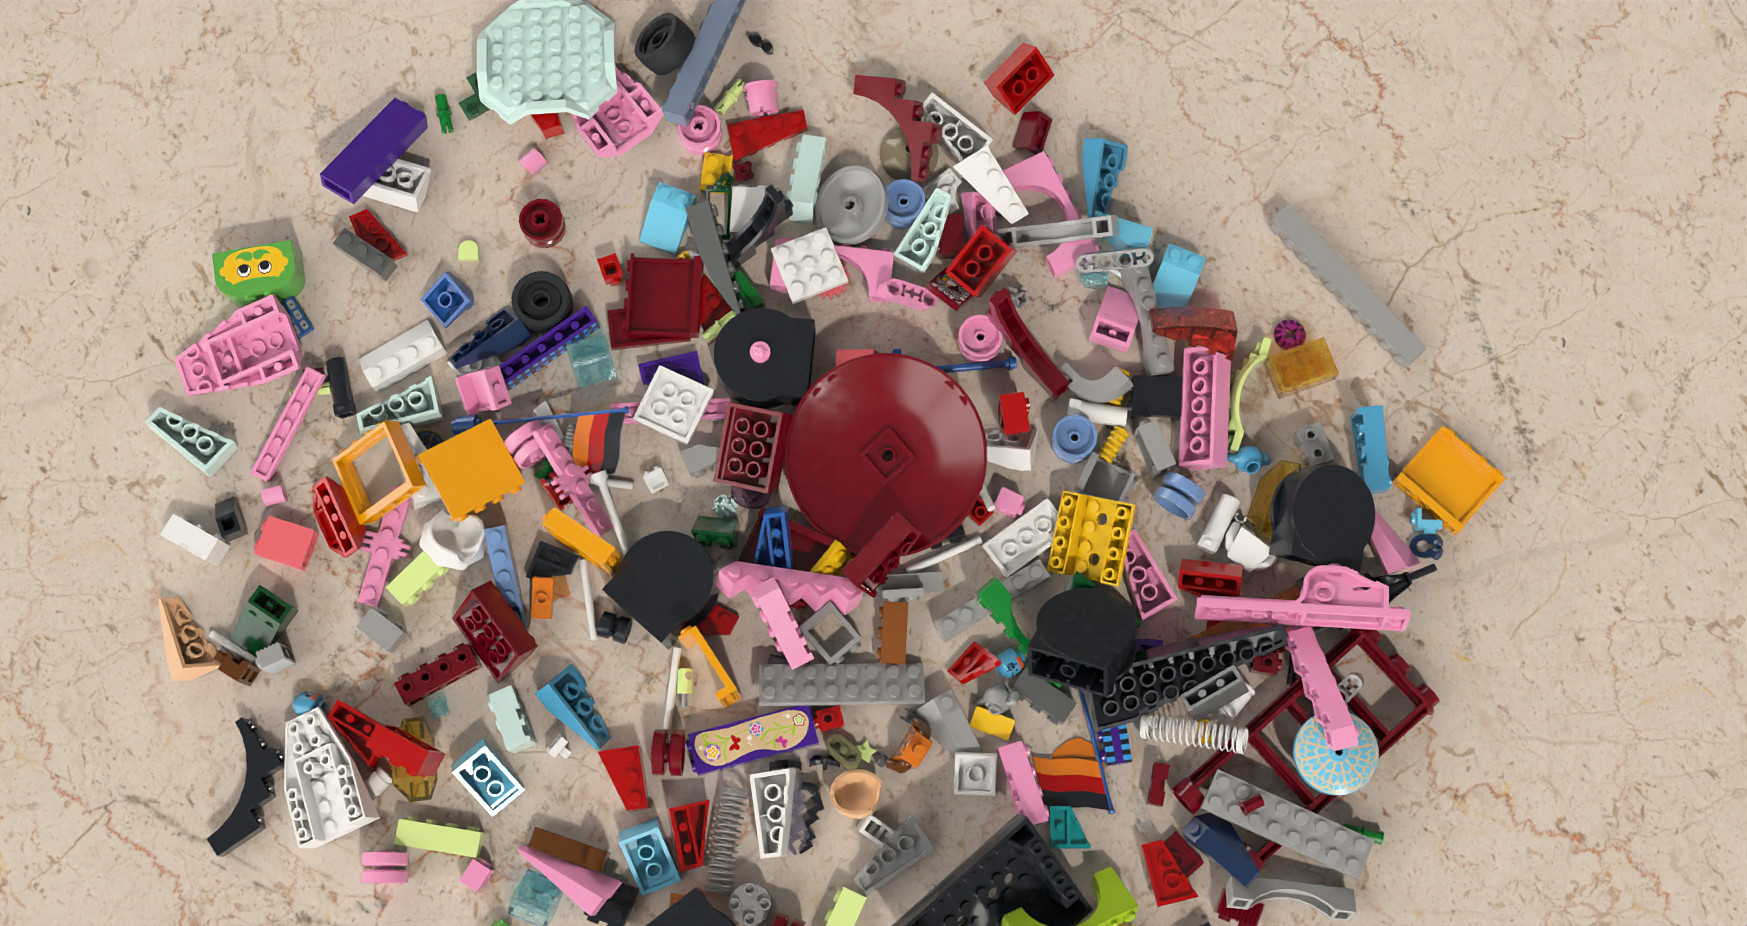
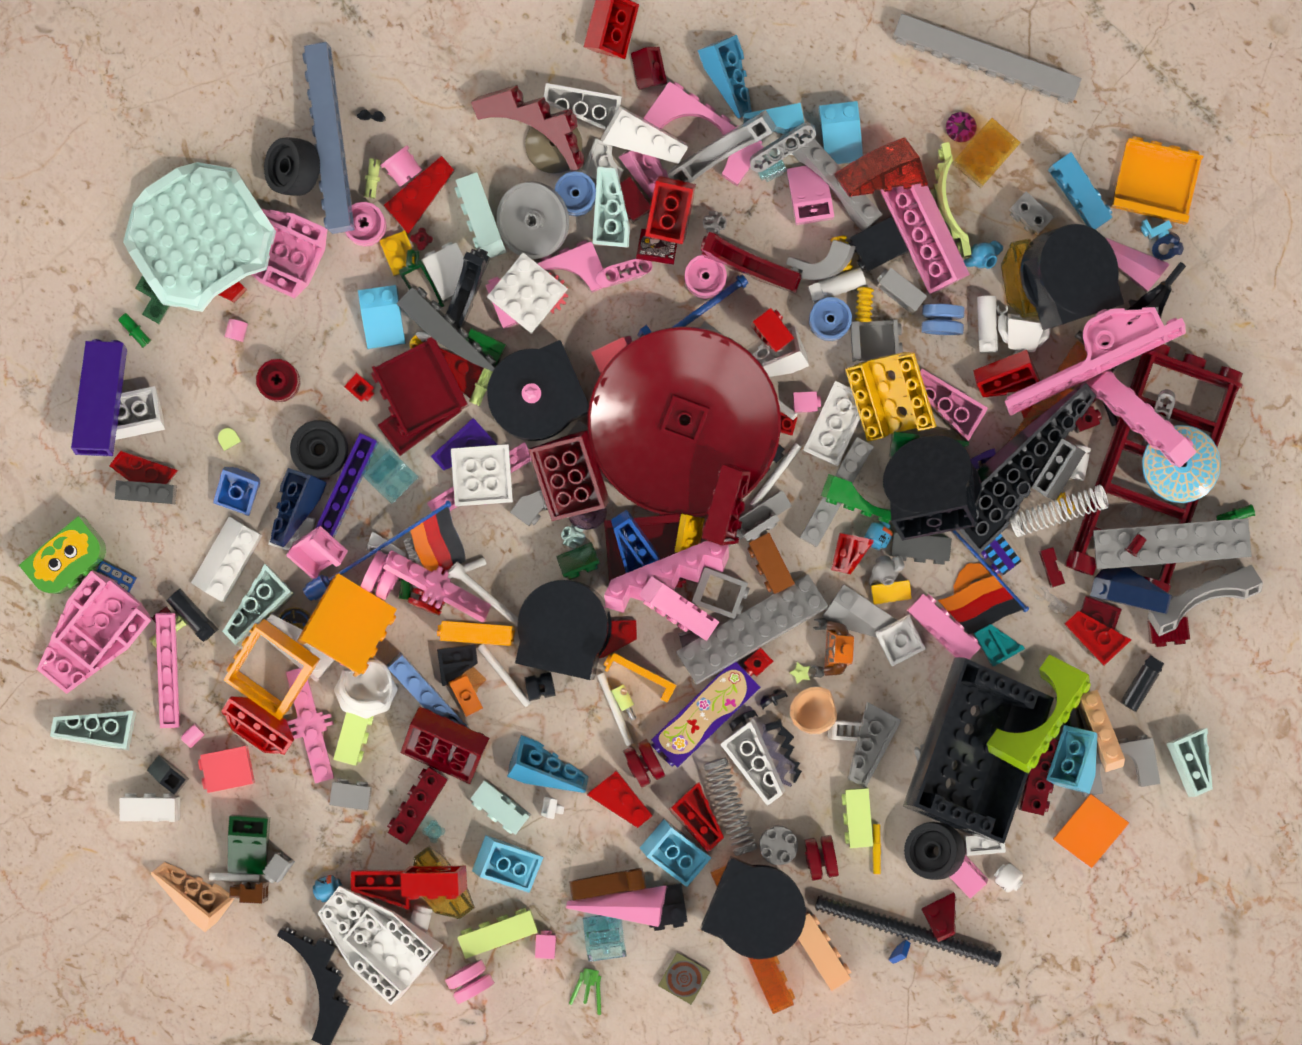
camera: 25 degrees left, 10 degrees up
white tile [643,466,669,494] -> none
olive plate [826,734,862,770] -> none

